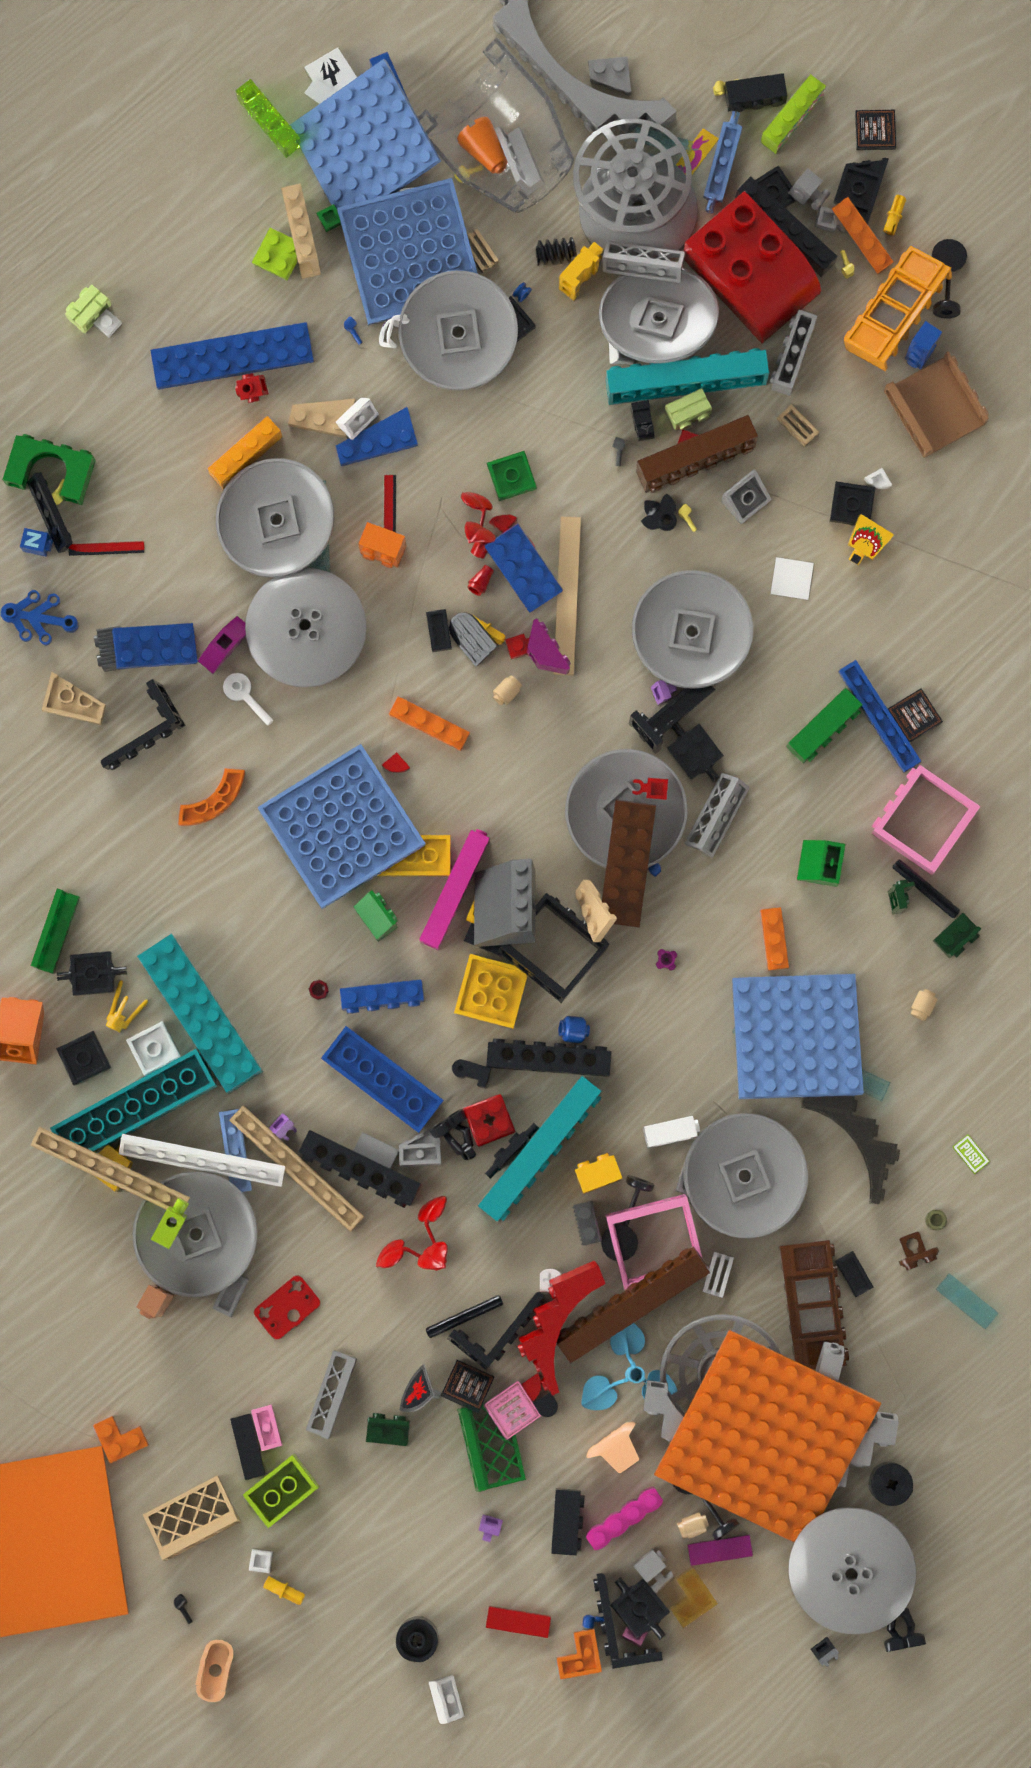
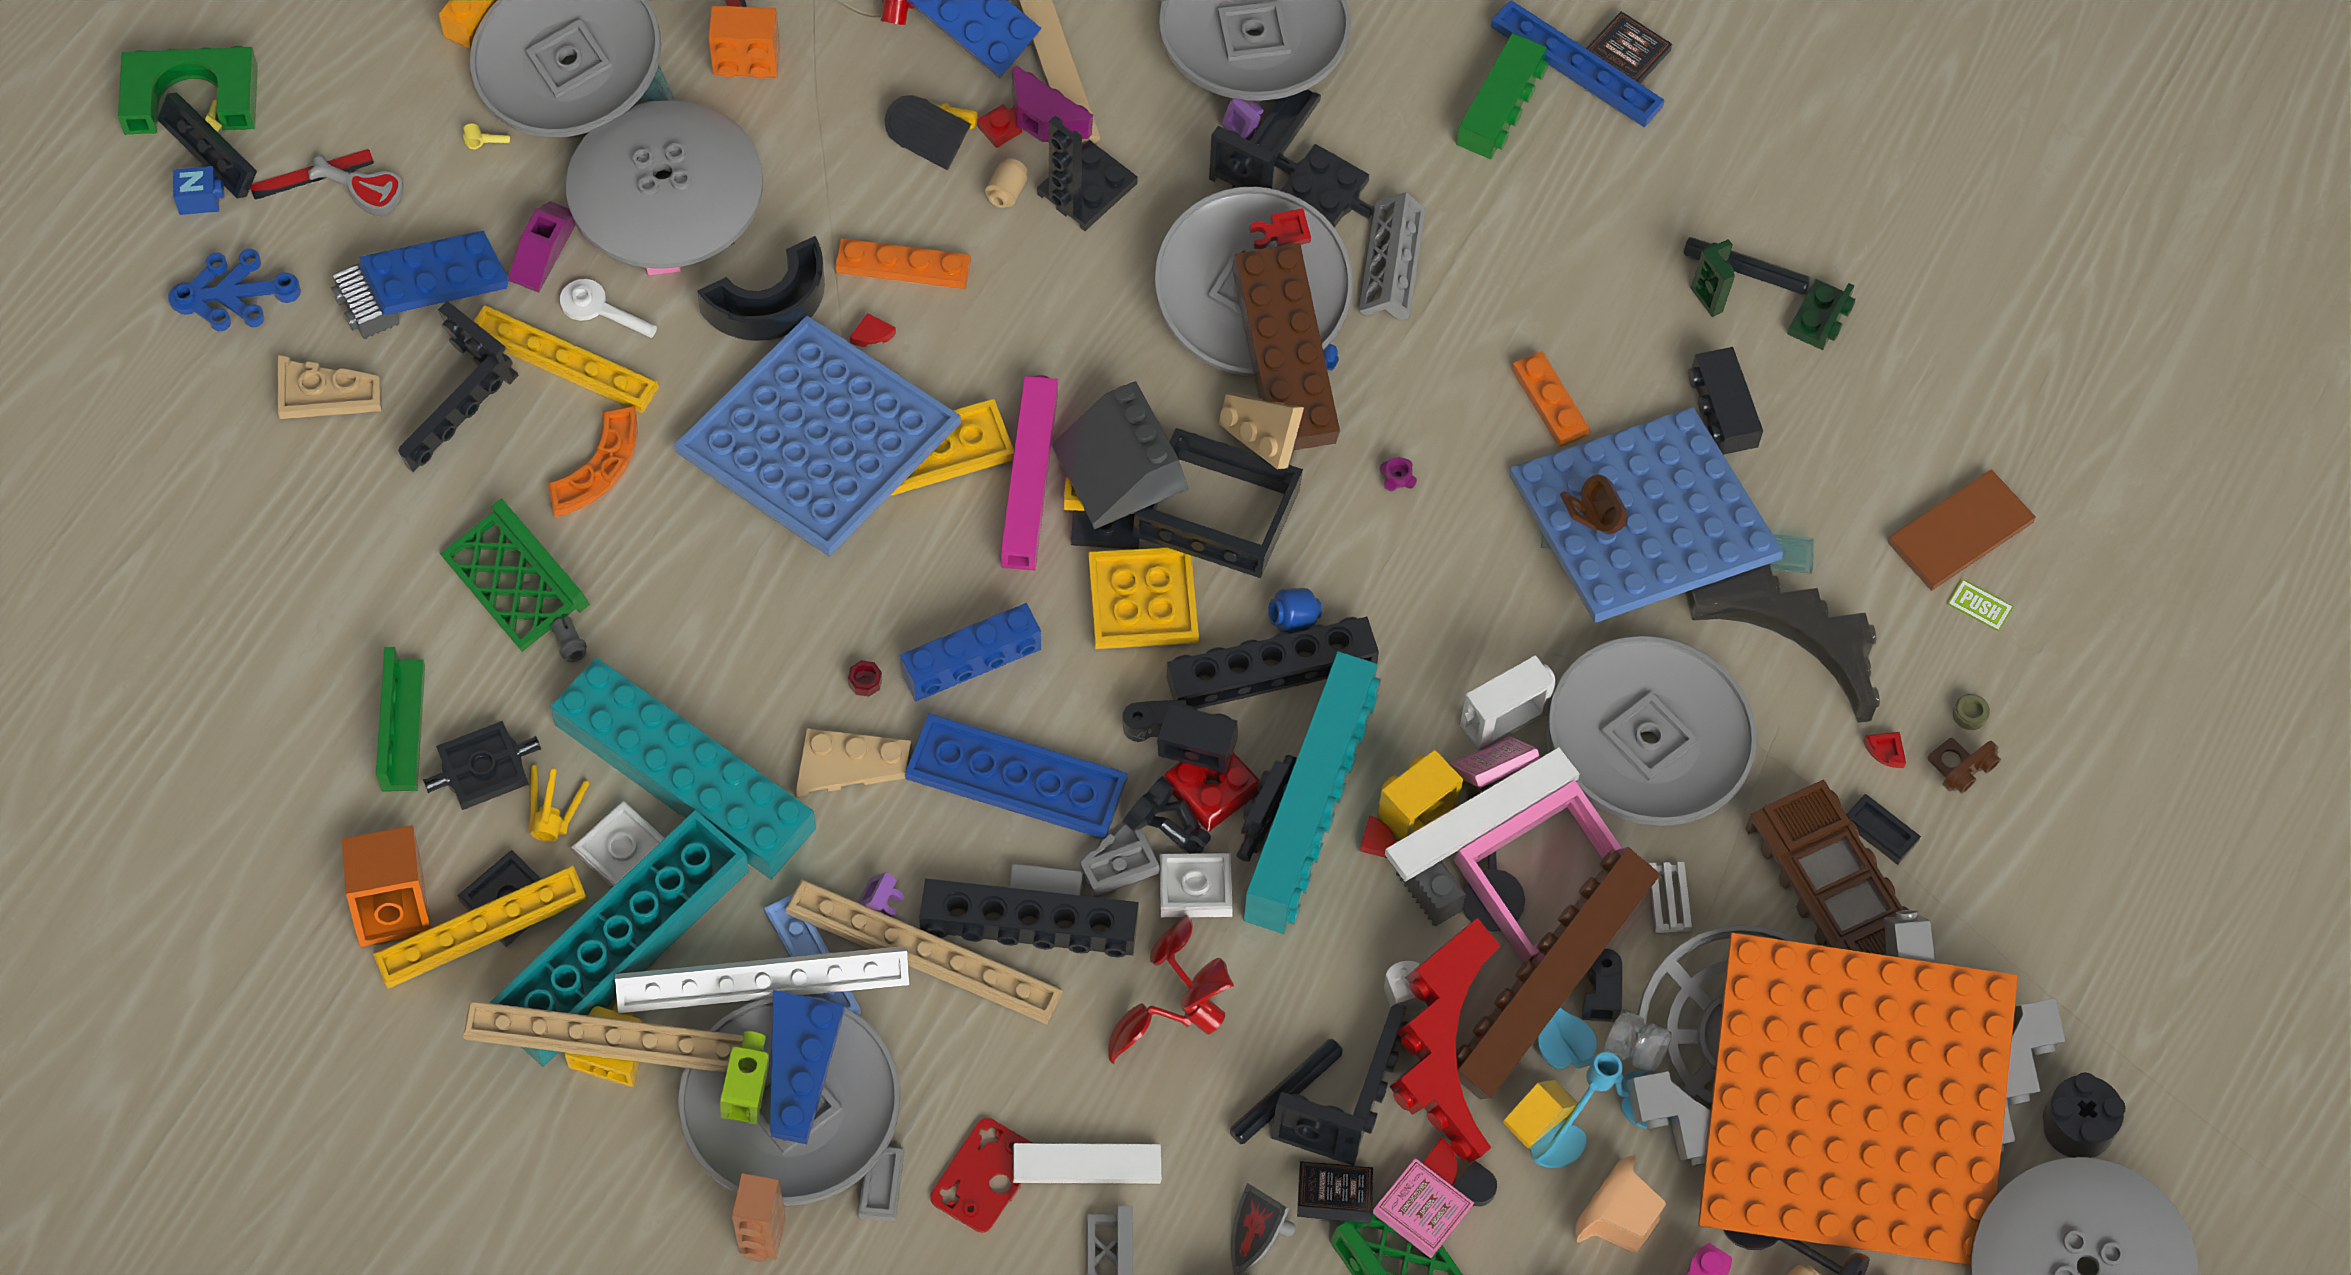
camera: 25 degrees left, 20 degrees down
slope [353,890,398,942] -> none
black plate [426,609,452,652] -> none
red cone [467,565,494,596] -> none
green slope [797,840,846,887] -> none
bright pink window [871,765,980,875] -> none
tan brick [911,989,938,1021] -> none
clear light blue tile [936,1273,998,1329] -> none
none -> light grey piece [308,155,403,217]
none -> yellow tile [373,865,588,989]
none -> green fence [440,498,590,652]
none -> light yellow hand [463,124,510,149]
none -> yellow tile [473,305,659,413]
none -> dark grey pin [551,617,587,662]
none -> black brick [697,236,825,341]
none -> blue wing [770,990,845,1145]
none -> tan wing [796,728,912,797]
none -> white tile [1013,1143,1162,1184]
none -> black bracket [1037,116,1138,231]
none -> black brick [1157,704,1238,773]
none -> white plate [1160,853,1232,918]
none -> red tile [1360,815,1396,858]
none -> white tile [1385,747,1580,882]
none -> bright pink tile [1449,736,1540,788]
none -> yellow slope [1503,1079,1578,1149]
none -> reddish brown bracket [1560,474,1627,534]
none -> black leg [1582,948,1622,1023]
none -> clear wheel [1604,1009,1672,1075]
none -> black brick [1688,347,1763,455]
none -> red tile [1863,732,1906,768]
none -> dark orange tile [1888,469,2036,591]

